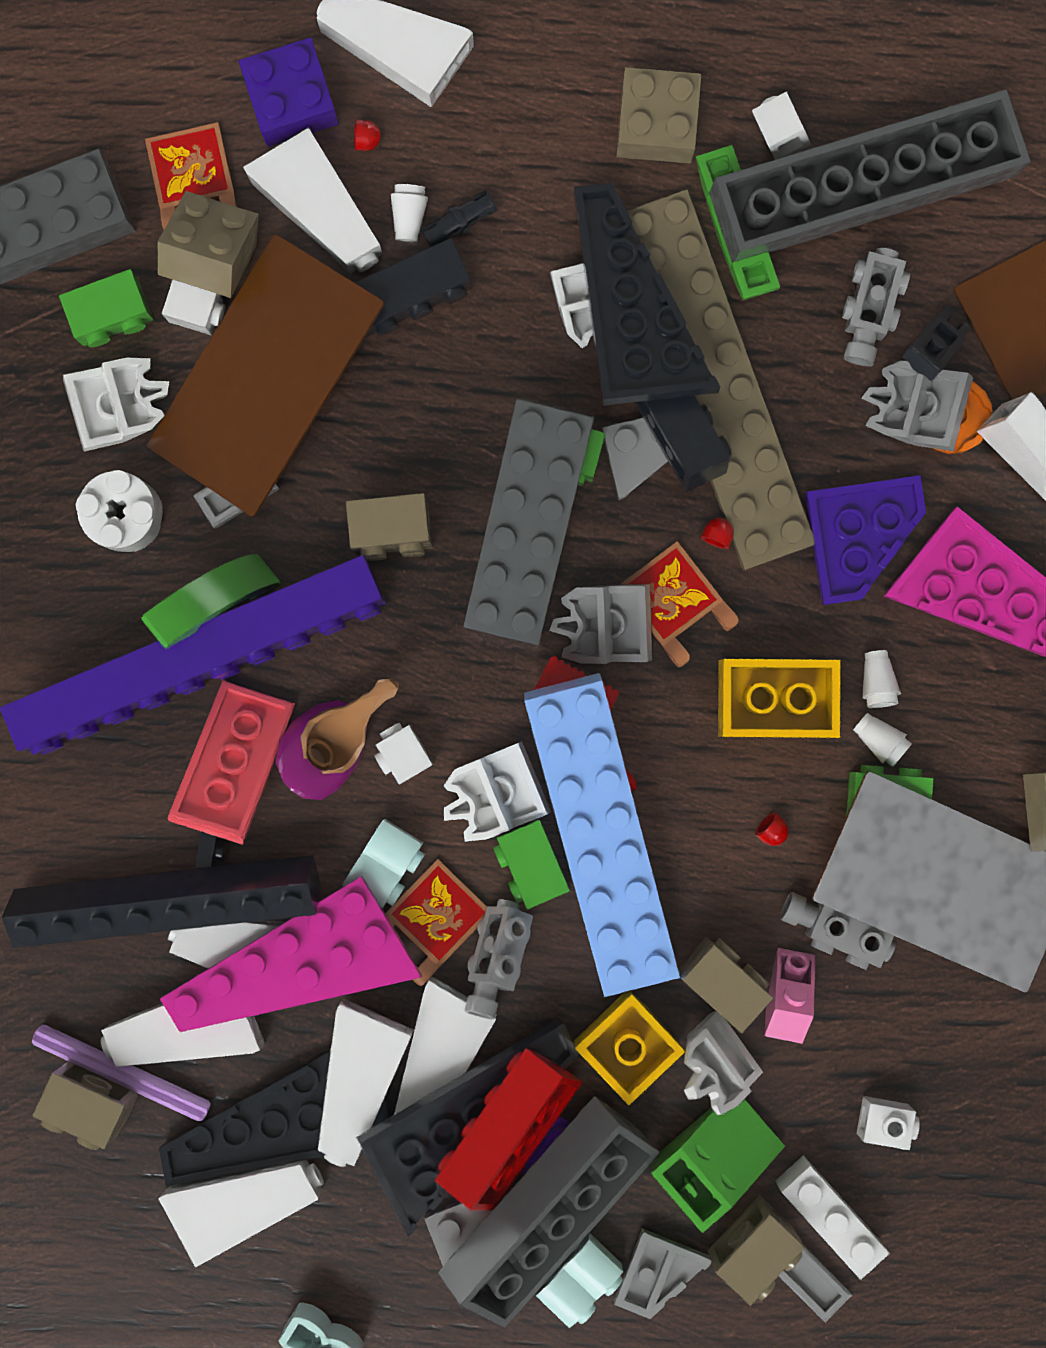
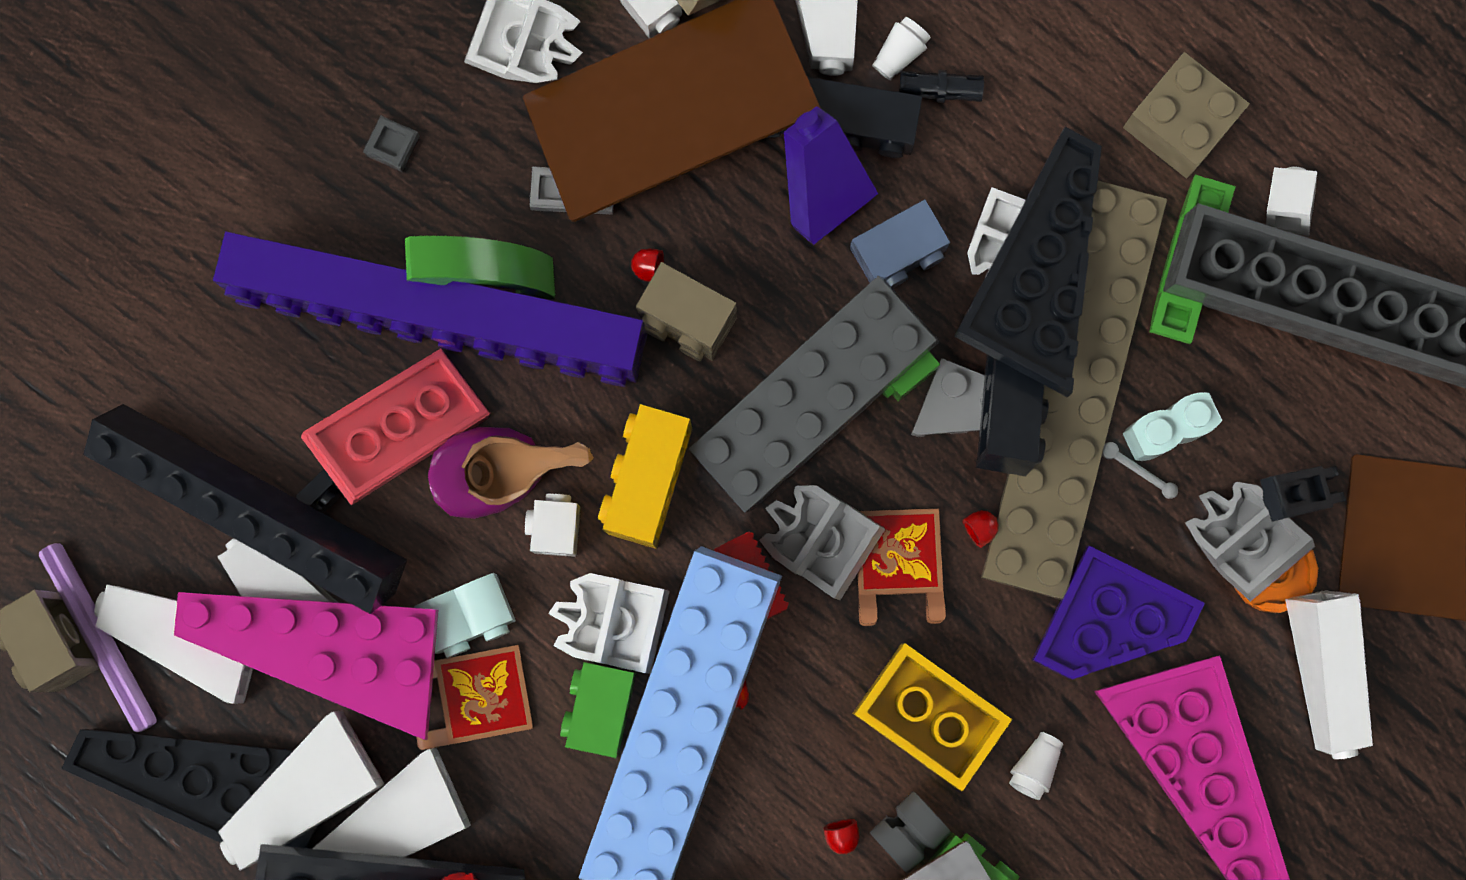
camera: 40 degrees right, 5 degrees down
white brick [76,470,163,552] -> none
white slope [158,1160,324,1267] -> none
light grey brick [464,899,533,1020] -> none
light grey brick [842,248,910,366] -> none
white cone [853,713,912,767] -> none
none -> dark grey tile [363,116,420,172]
none -> yellow brick [598,404,692,549]
none -> red hinge [631,248,664,282]
none -> dark purple slope [784,106,878,245]
none -> sand blue brick [850,200,950,288]
none -> dark grey wheel [869,791,952,874]
none -> light grey hinge [1102,442,1178,499]
none -> light aqua brick [1123,392,1222,461]

